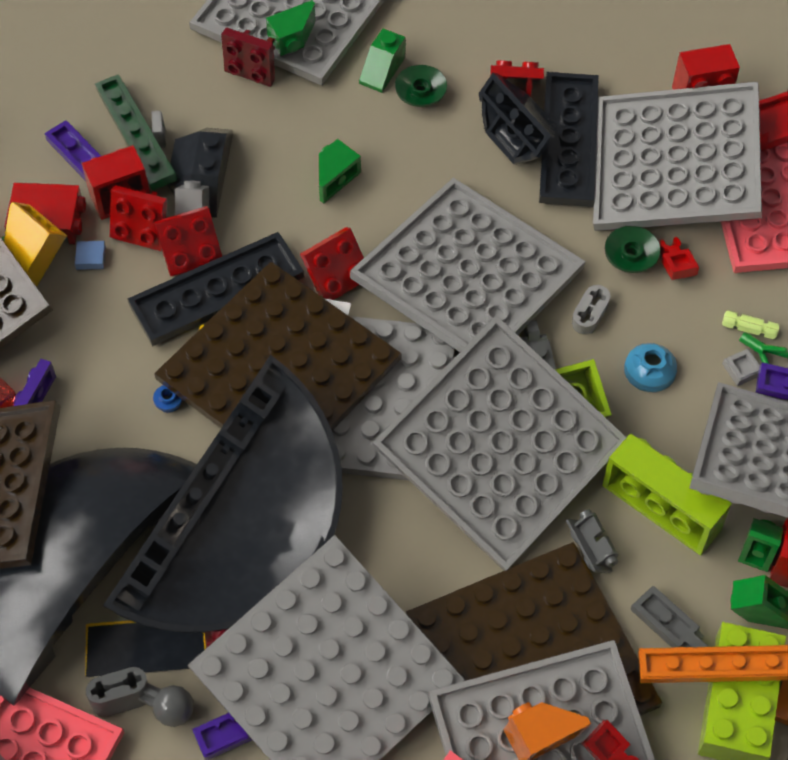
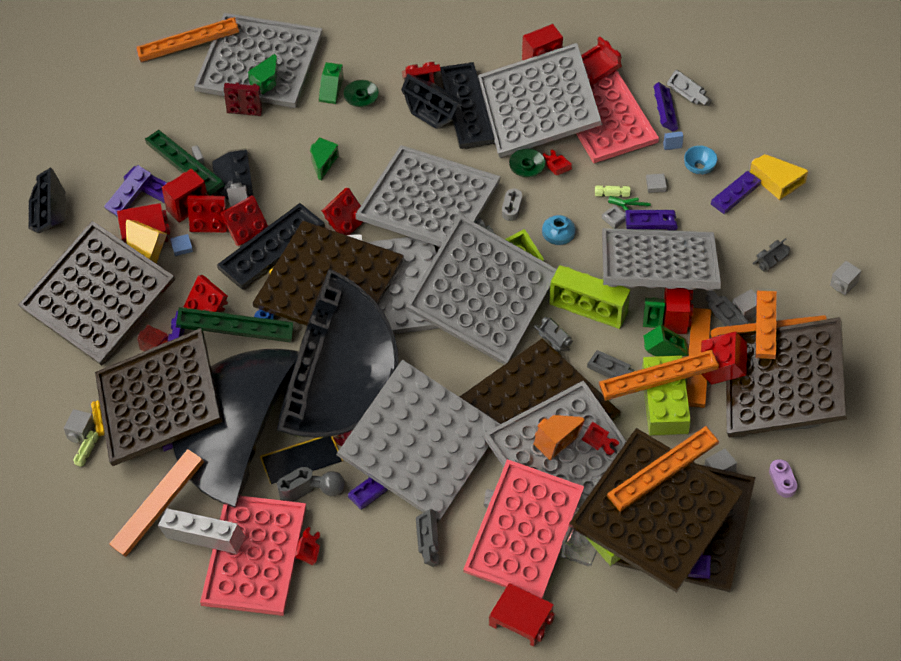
camera: 15 degrees left, 5 degrees down
none -> plate [104,165,153,217]
none -> dark green plate [176,307,293,343]
none -> red plate [183,275,228,313]

